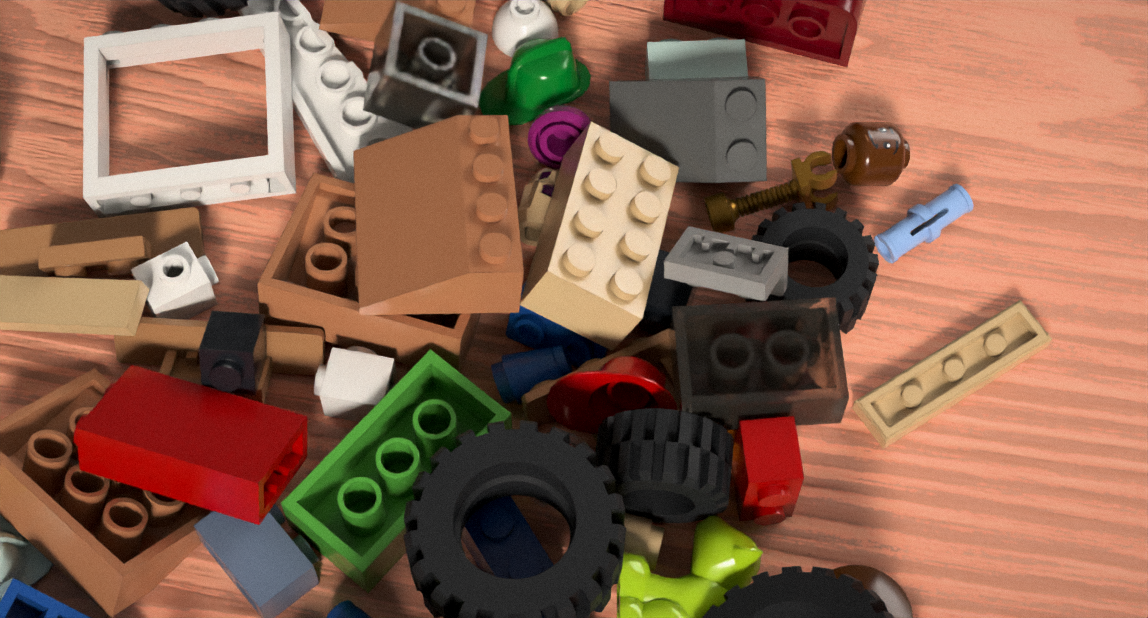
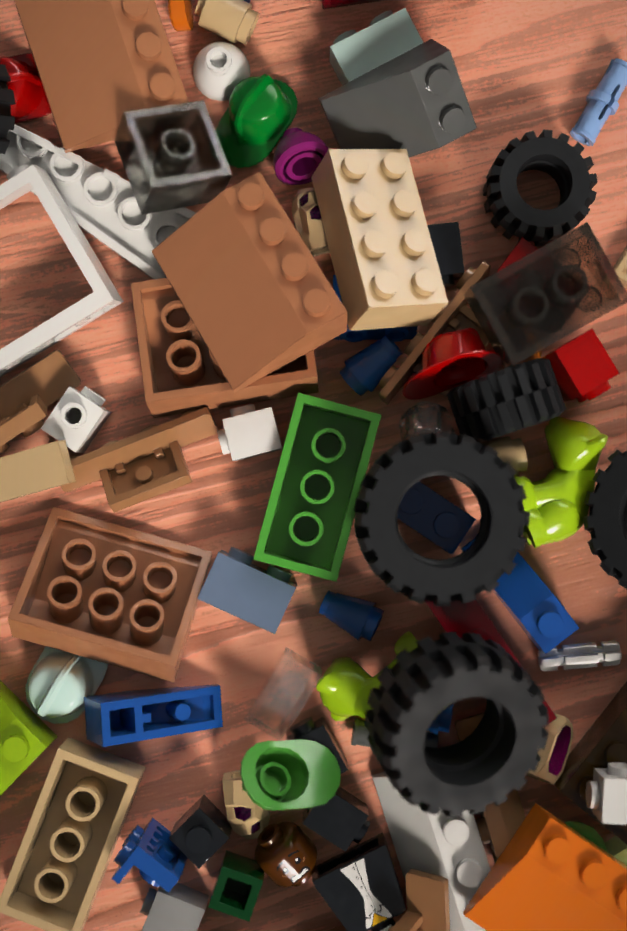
camera: 20 degrees left, 25 degrees up
red brick [74,365,308,525] -> none
black brick [199,311,267,396] -> none
light grey bracket [664,226,788,301] -> none
pearl gold bar [704,151,838,234] -> none
reddish brown head [832,122,910,186] -> none

